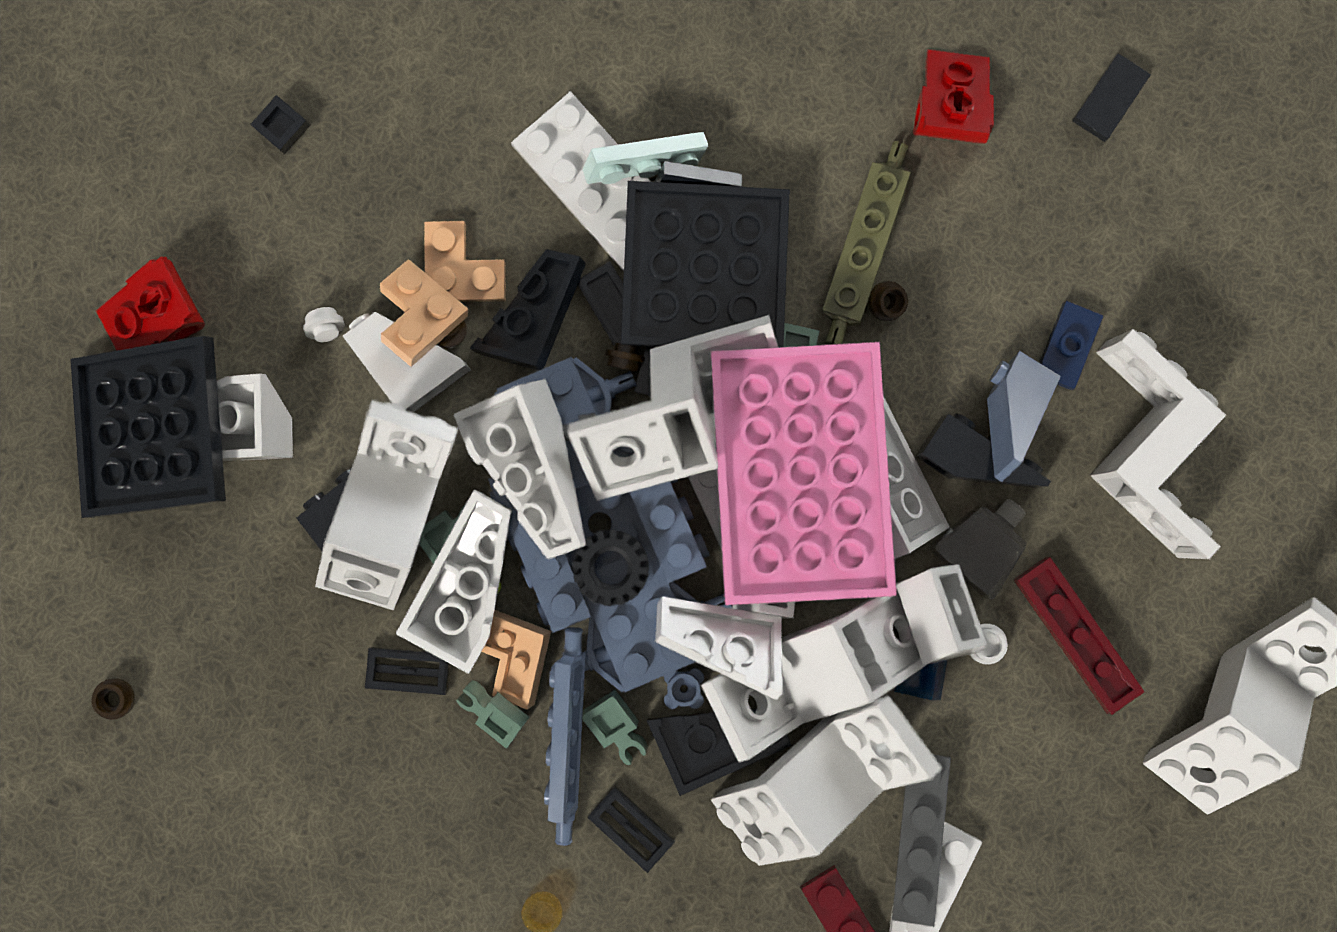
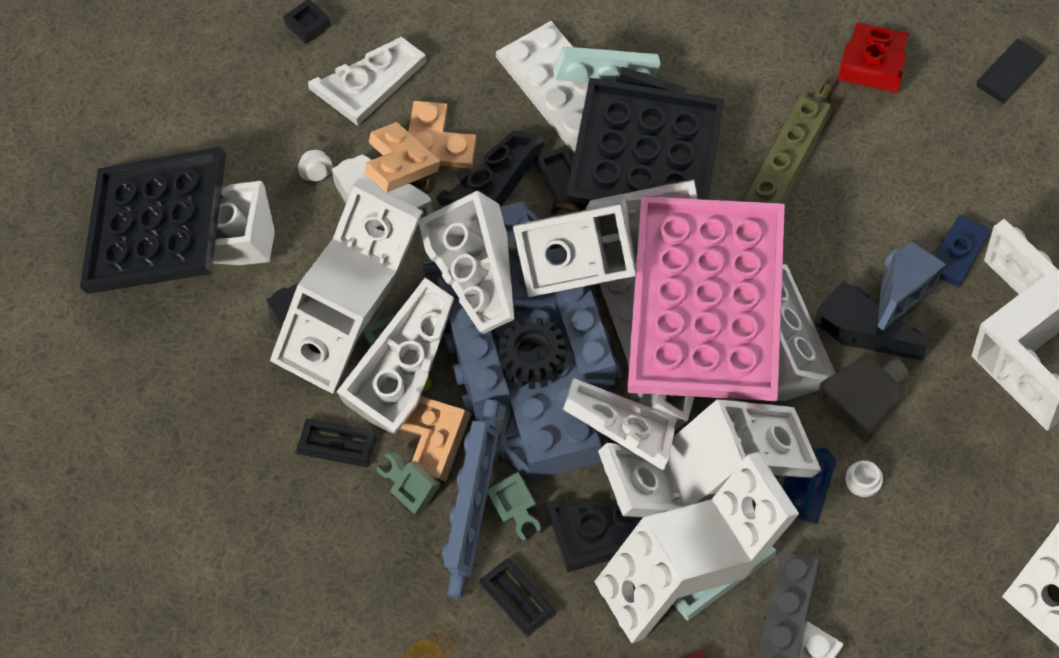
camera: 10 degrees right, 25 degrees down
dark brown plate [91,678,135,720] -> none
red piece [96,257,205,351] -> none
sand blue plate [664,668,704,709] -> none
dark brown plate [869,281,908,321] -> none
white slope [896,564,987,665] -> none
dark red plate [1013,557,1145,715] -> none
none -> white wing [308,37,426,126]

